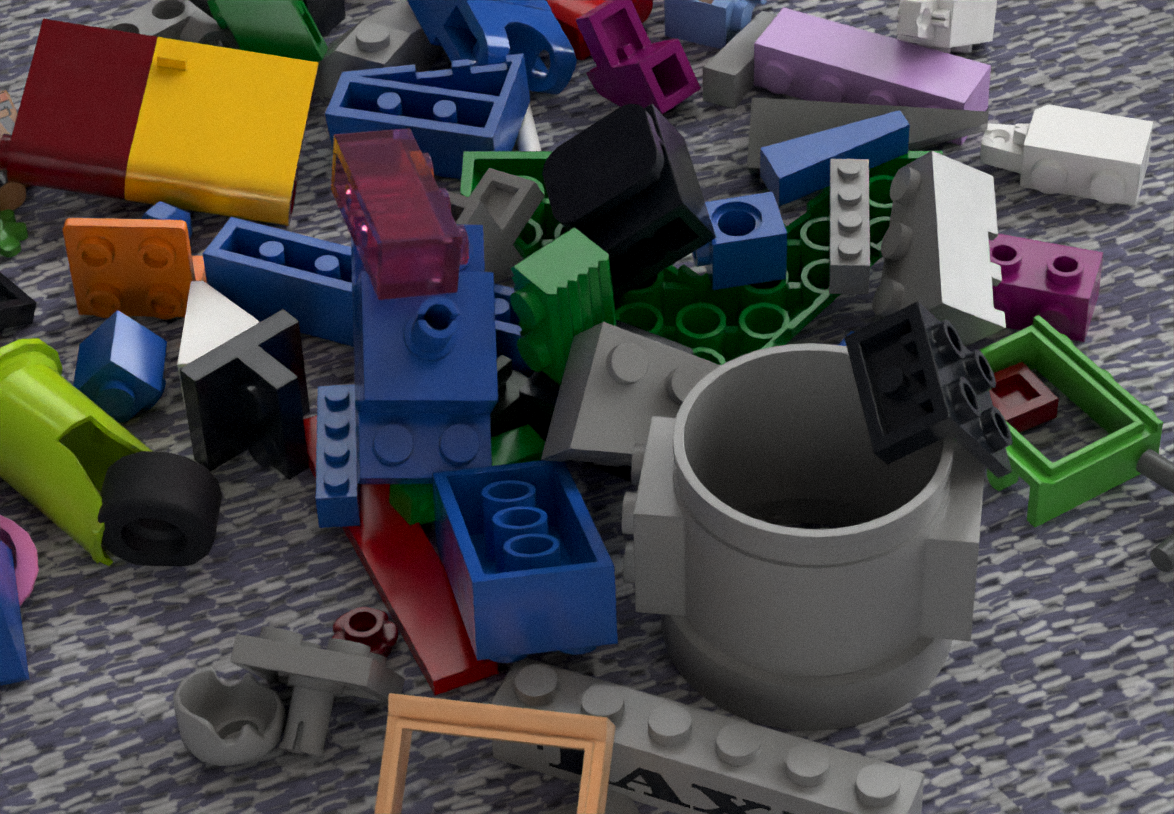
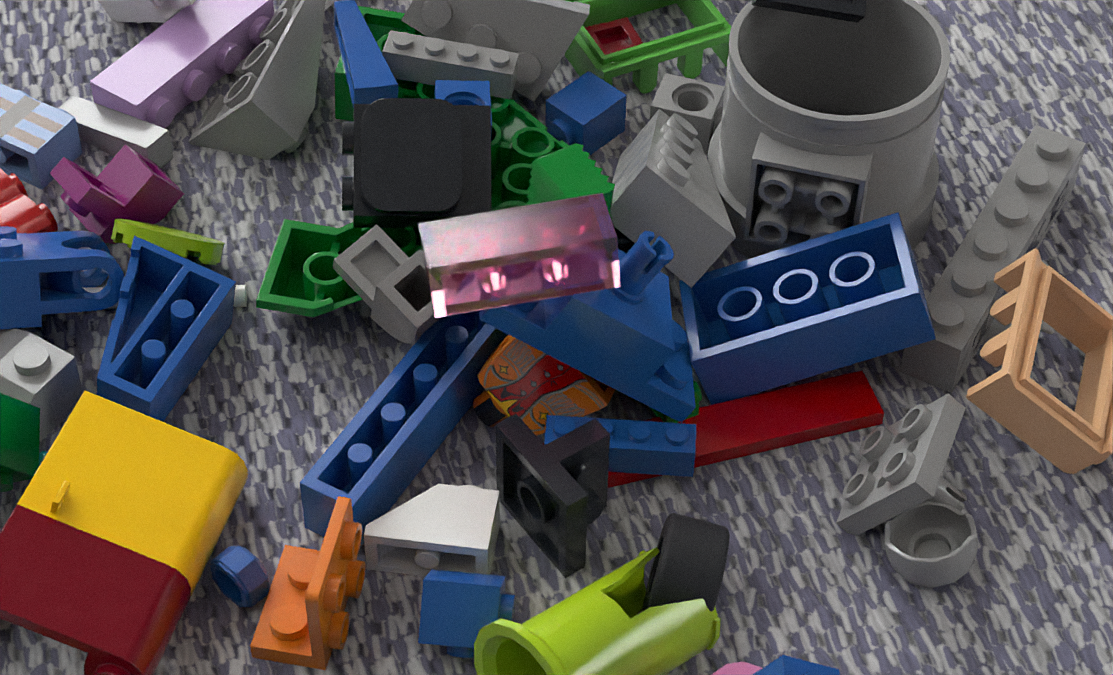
camera: 85 degrees left, 5 degrees up
dark red plate [332,607,399,657] -> none
none -> lime tile [111,219,225,265]

